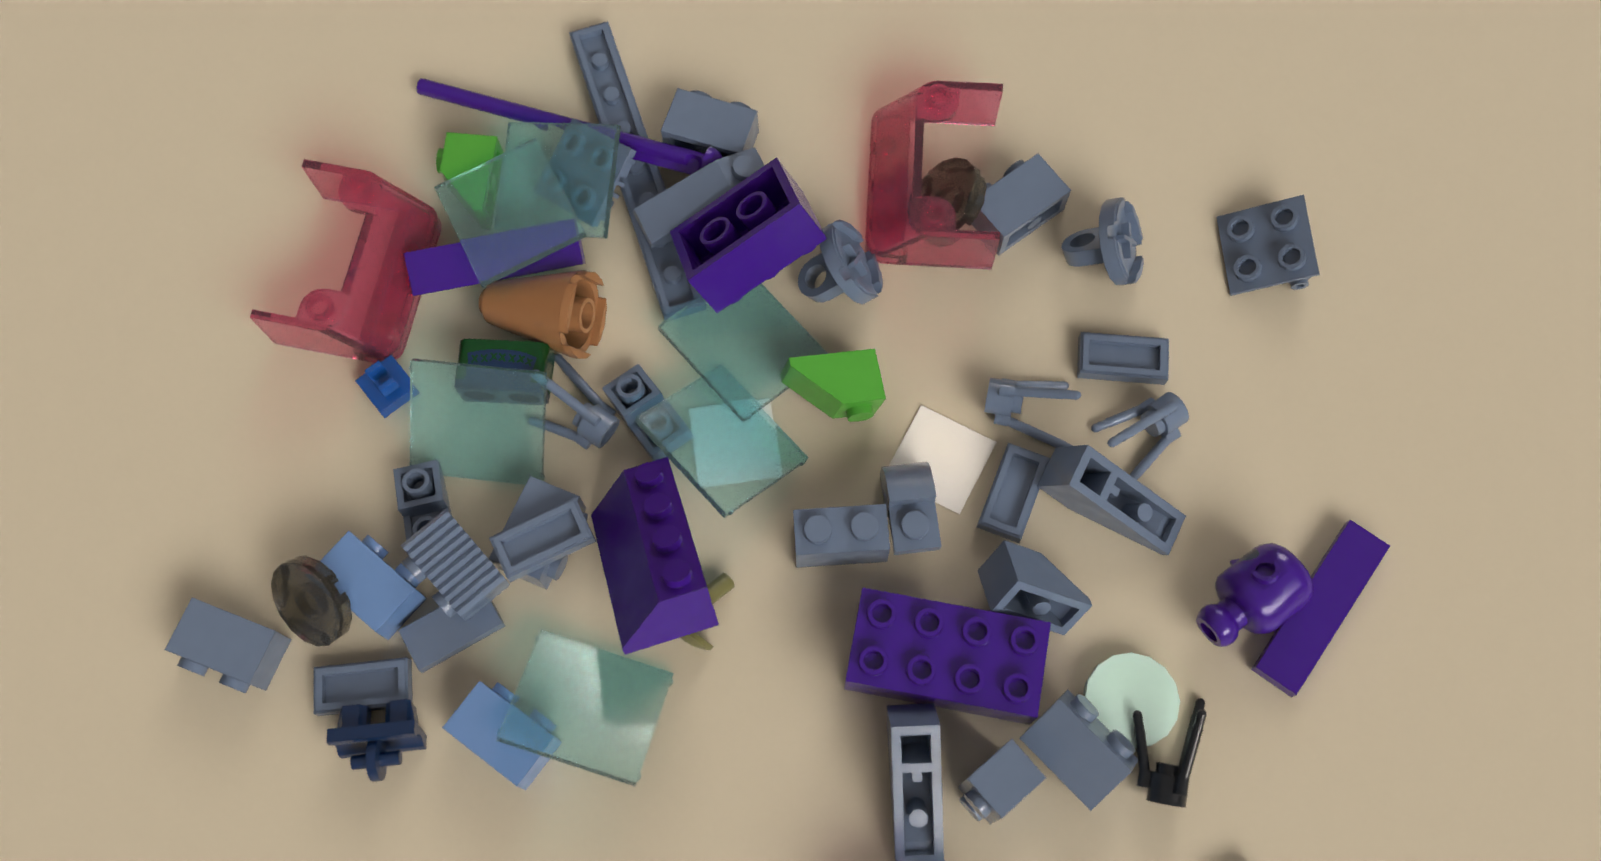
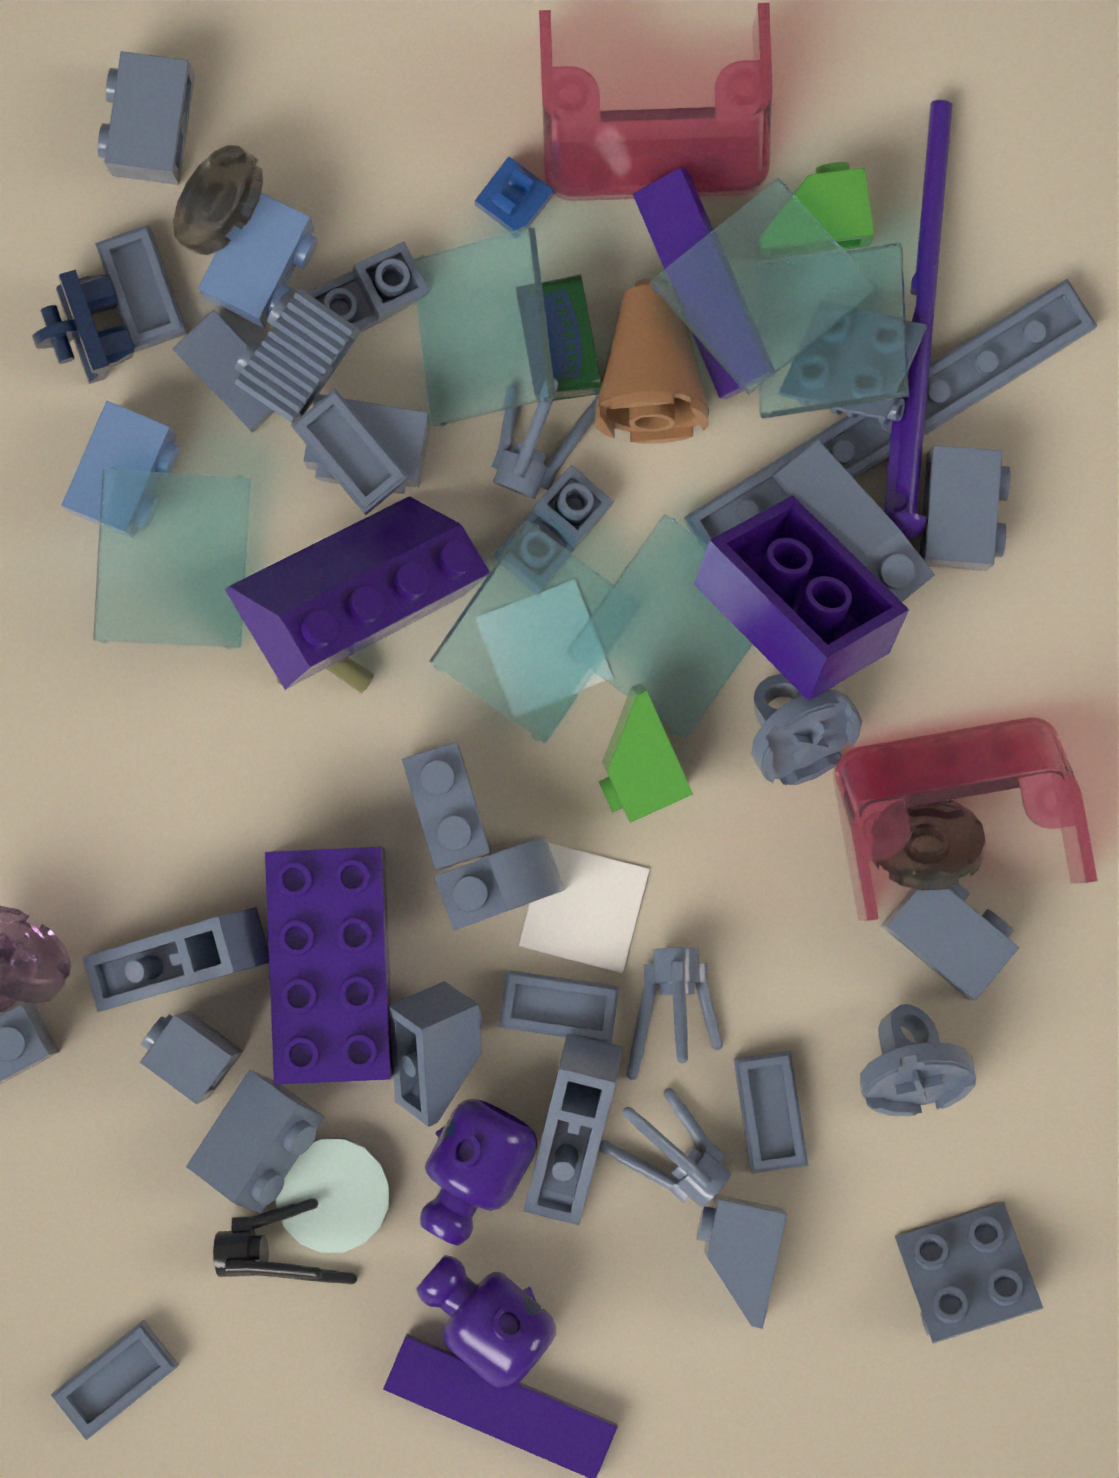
camera: 75 degrees right, 15 degrees up
none -> dark purple piece [420,1098,537,1246]
none -> sand blue slope [696,1194,787,1329]

